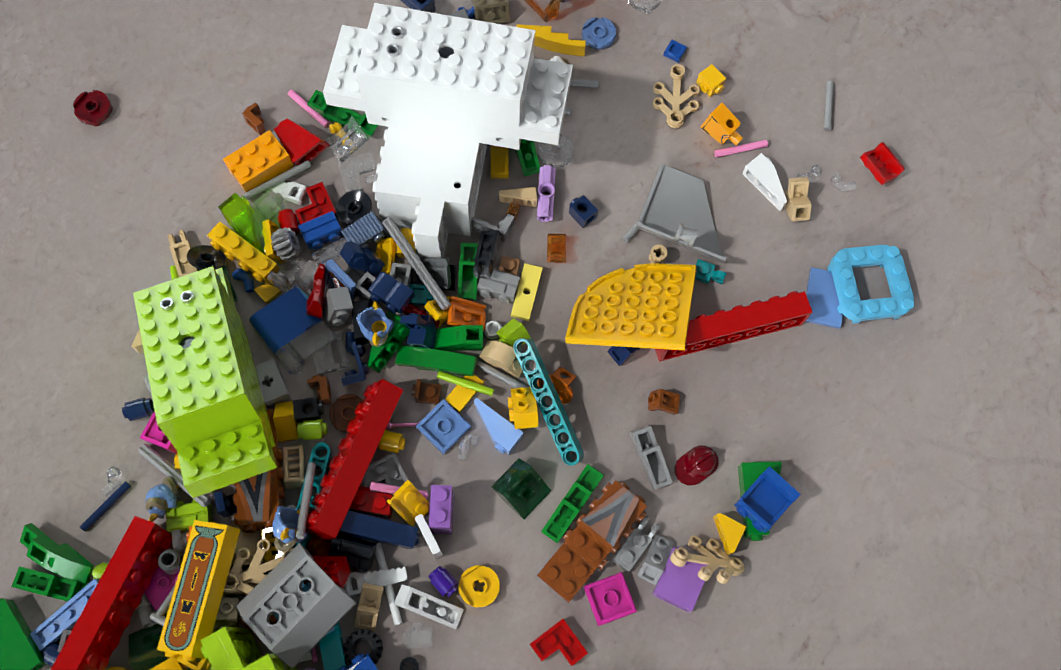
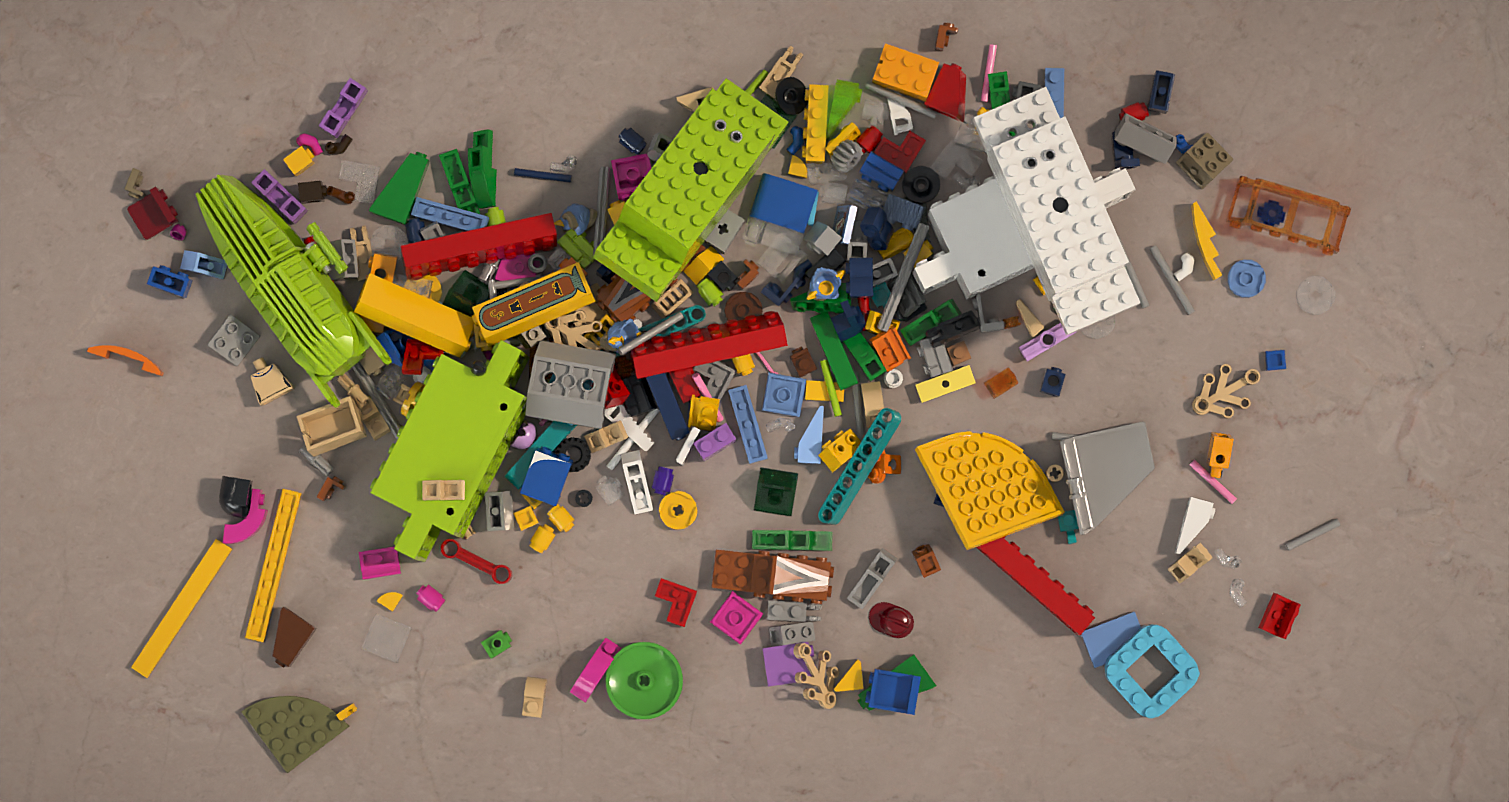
camera: 65 degrees right, 15 degrees up
red slope [306,263,326,318] -> none
lime brick [496,318,531,348] -> none
yellow brick [696,64,726,97] -> none
none -> medium blue plate [728,385,768,464]

